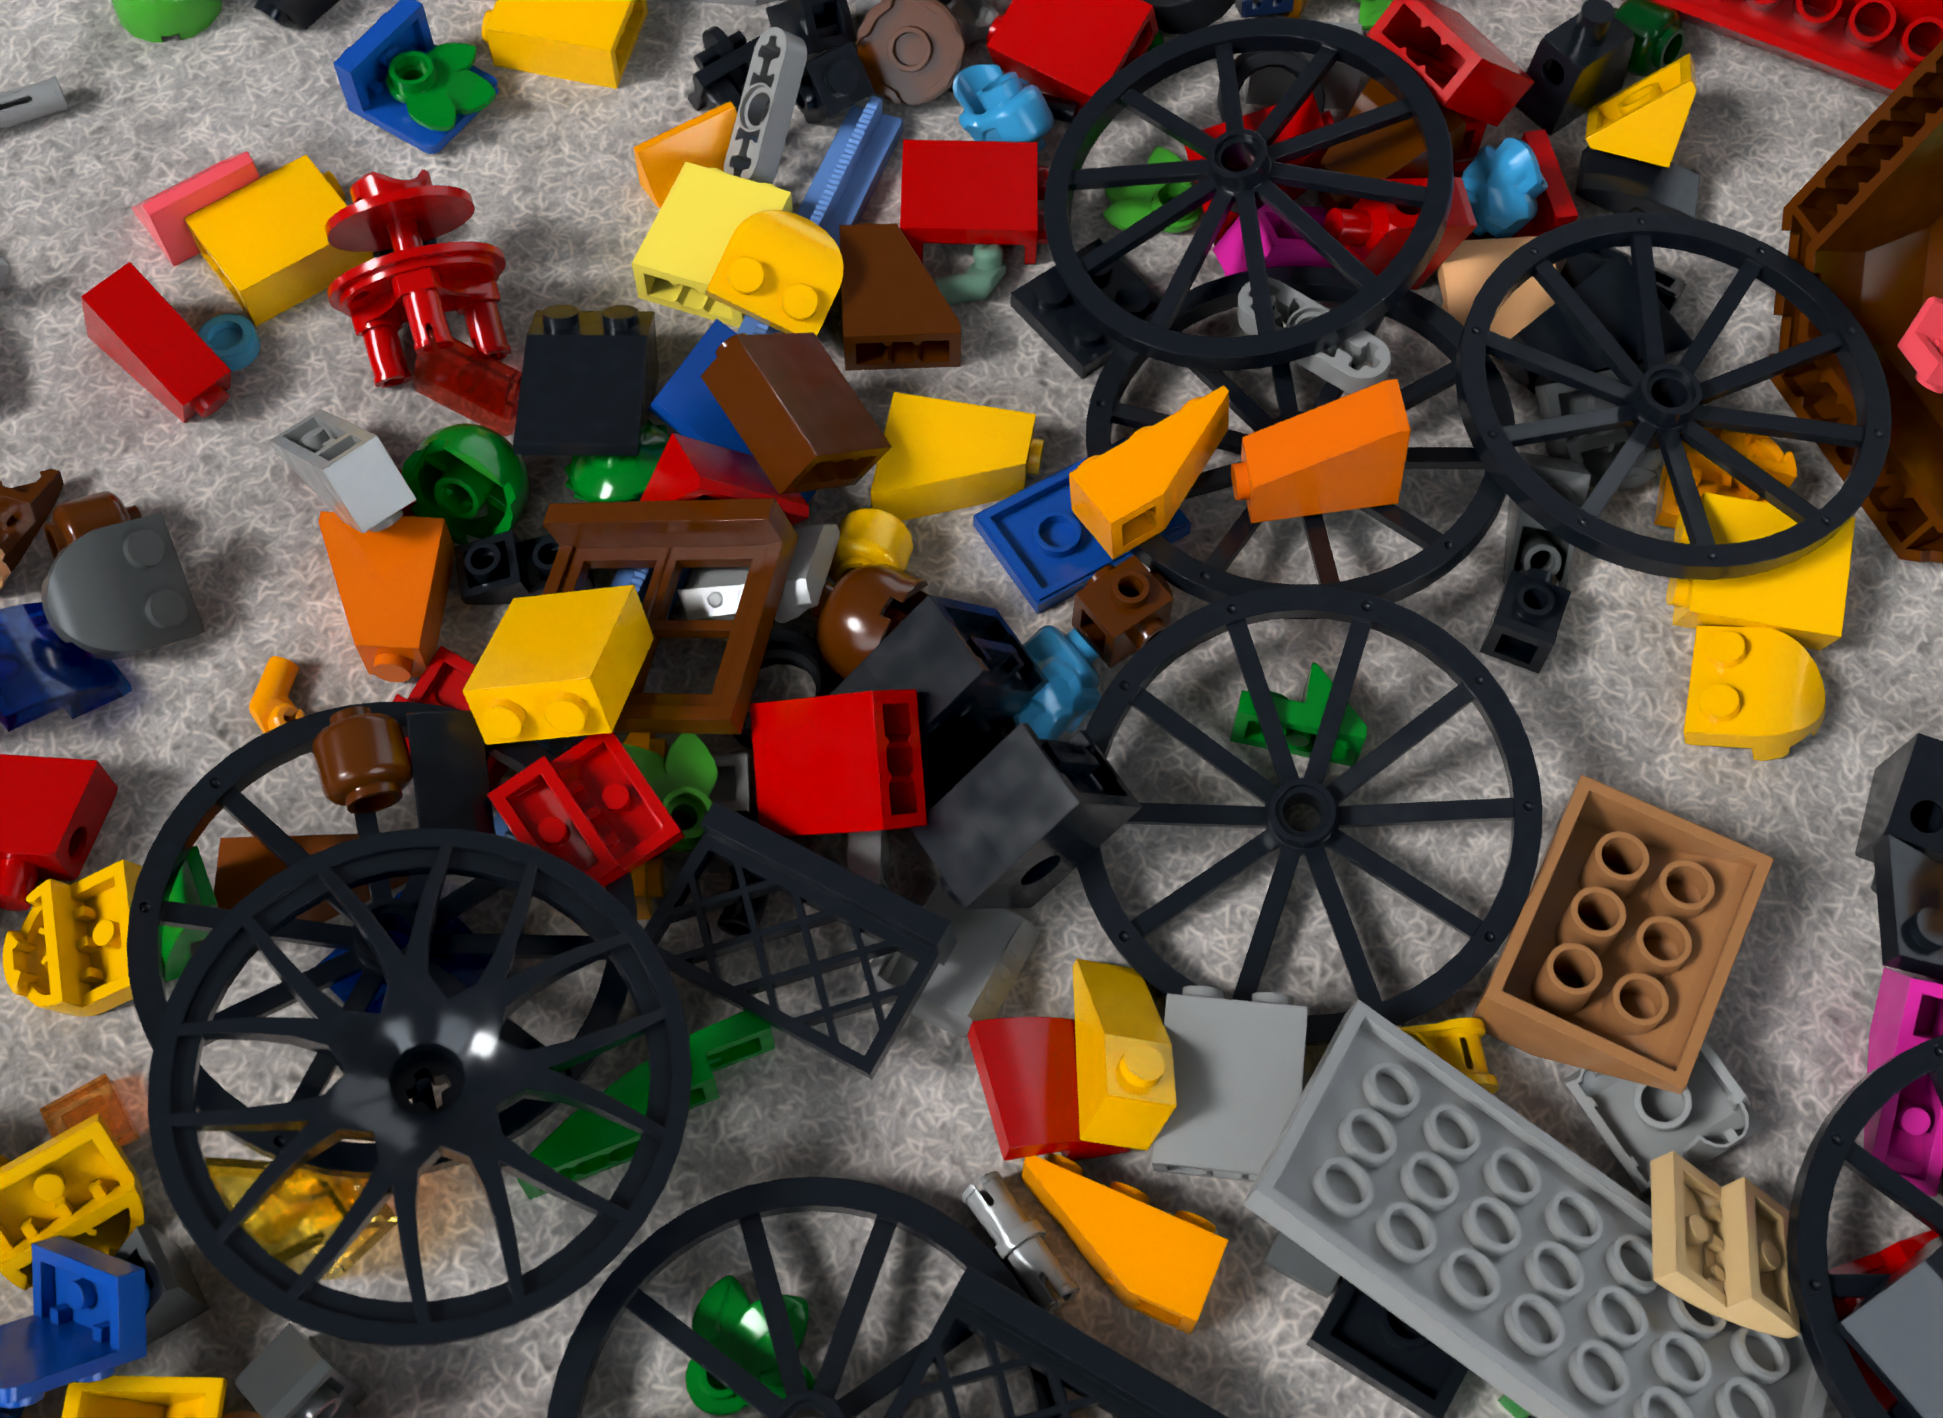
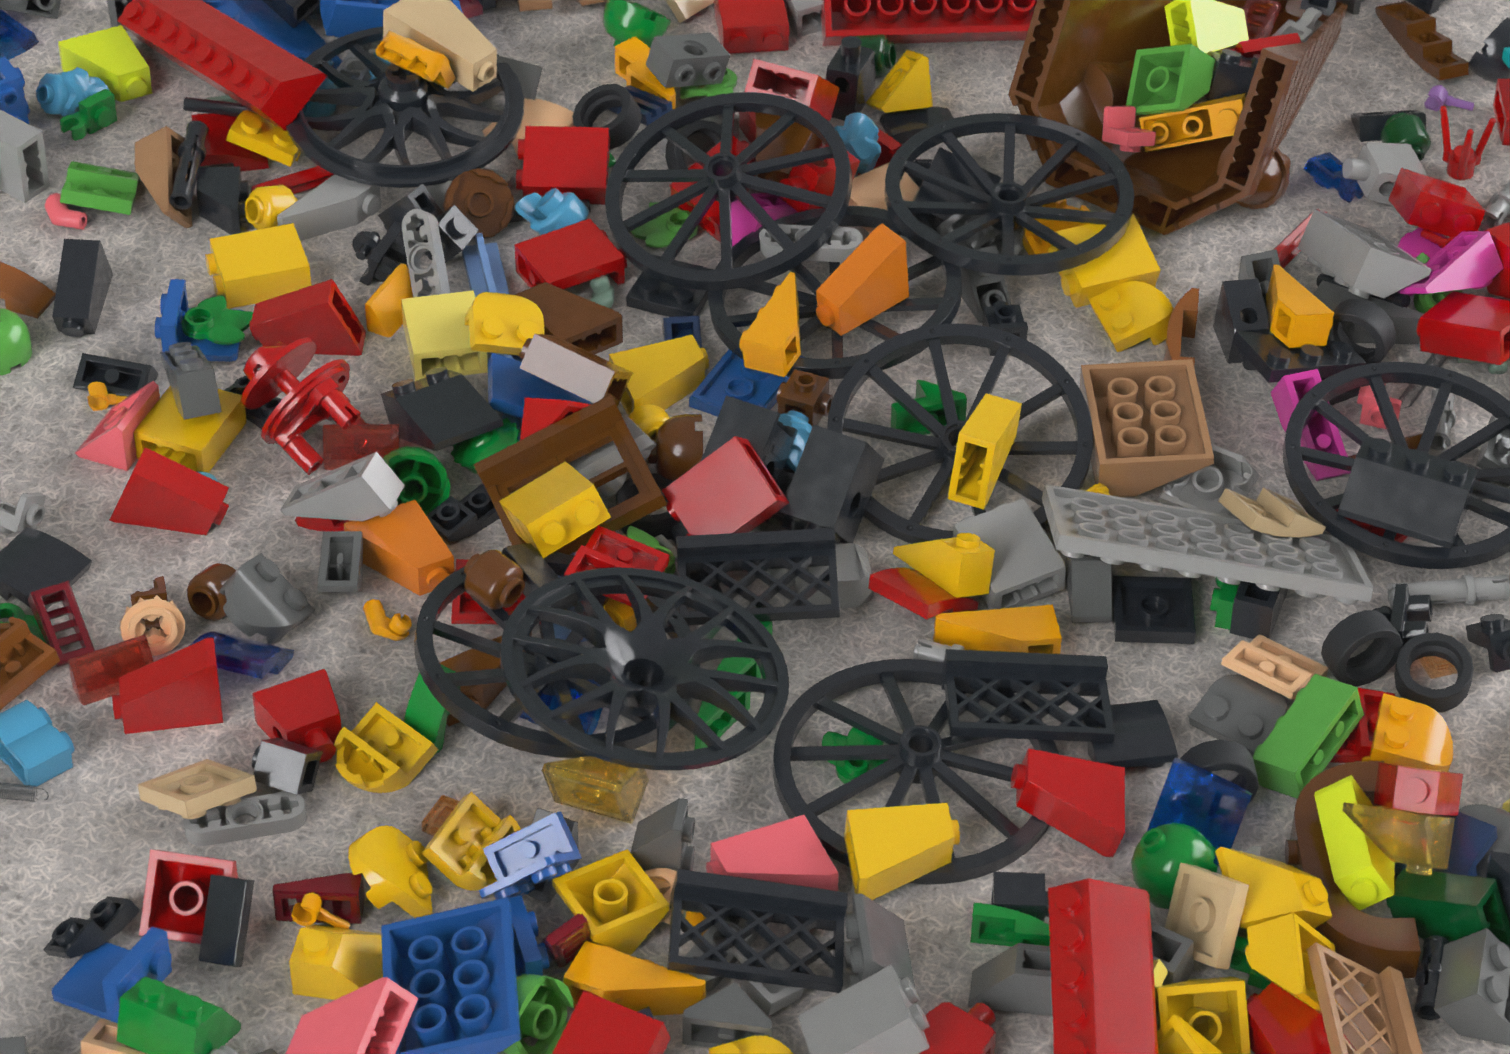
camera: 30 degrees left, 20 degrees down
none -> black slope [73,353,158,397]
none -> light orange hand [87,382,127,411]
none -> dark grey slope [160,342,222,420]
none -> red slope [250,279,366,356]
none -> dark grey slope [317,531,363,592]
none -> dark blue slope [662,315,702,348]
none -> yellow slope [948,393,1022,510]
none -> dark orange slope [1164,288,1199,367]

